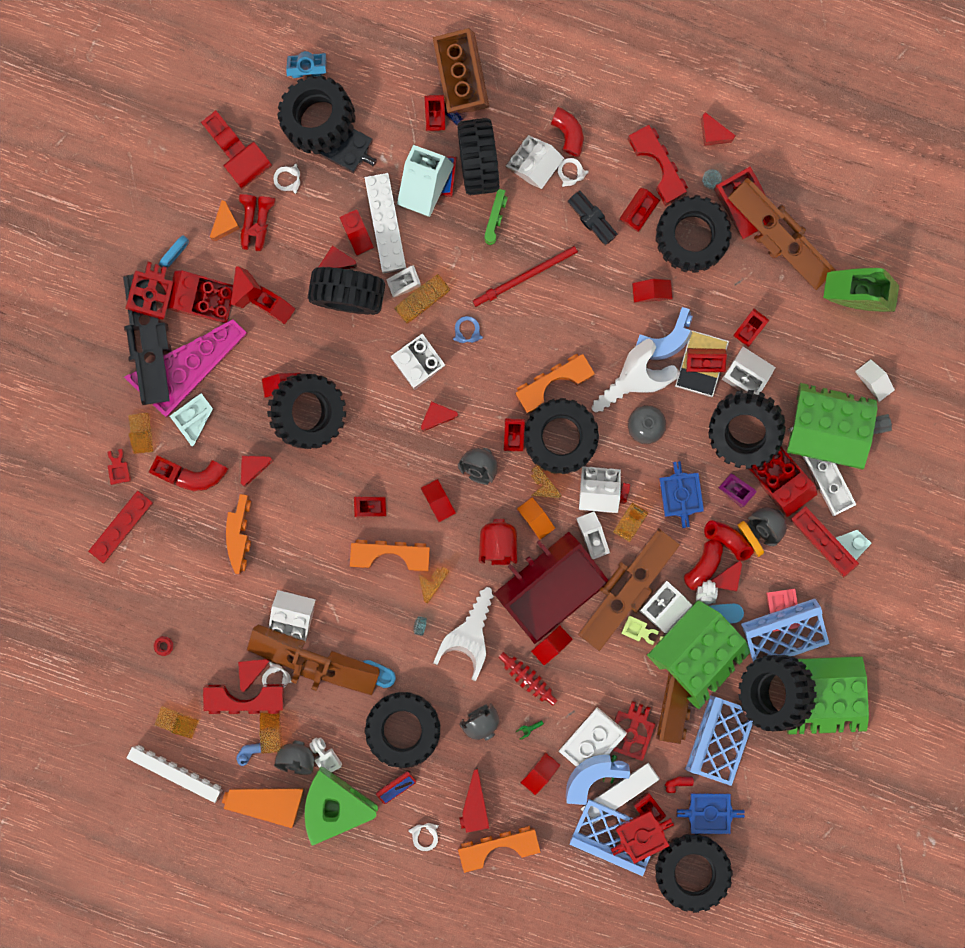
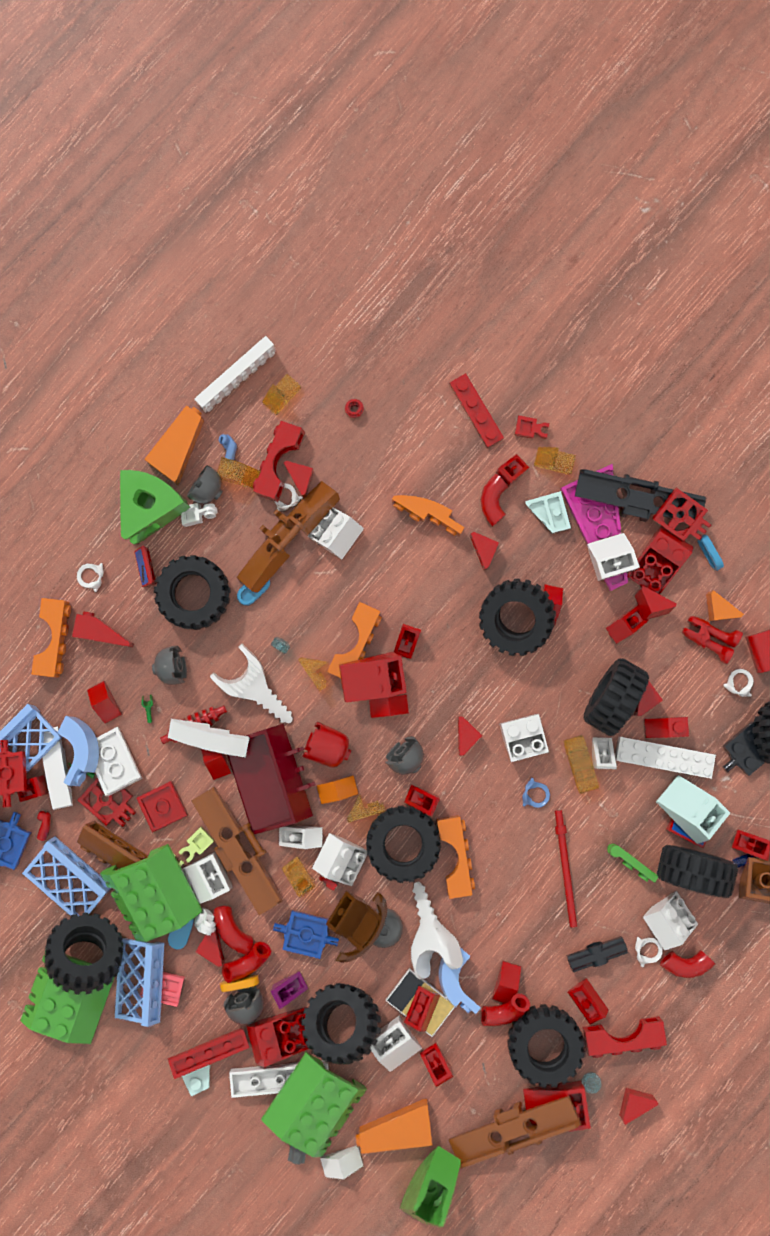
camera: 110 degrees right, 0 degrees up
none -> red tile [136,781,188,833]
none -> white slope [168,719,249,757]
none -> reddish brown piece [326,891,387,963]
none -> red slope [339,652,407,703]
none -> orange slope [356,1099,432,1154]
none -> red cylinder [481,994,530,1027]
none -> white slope [587,533,640,581]

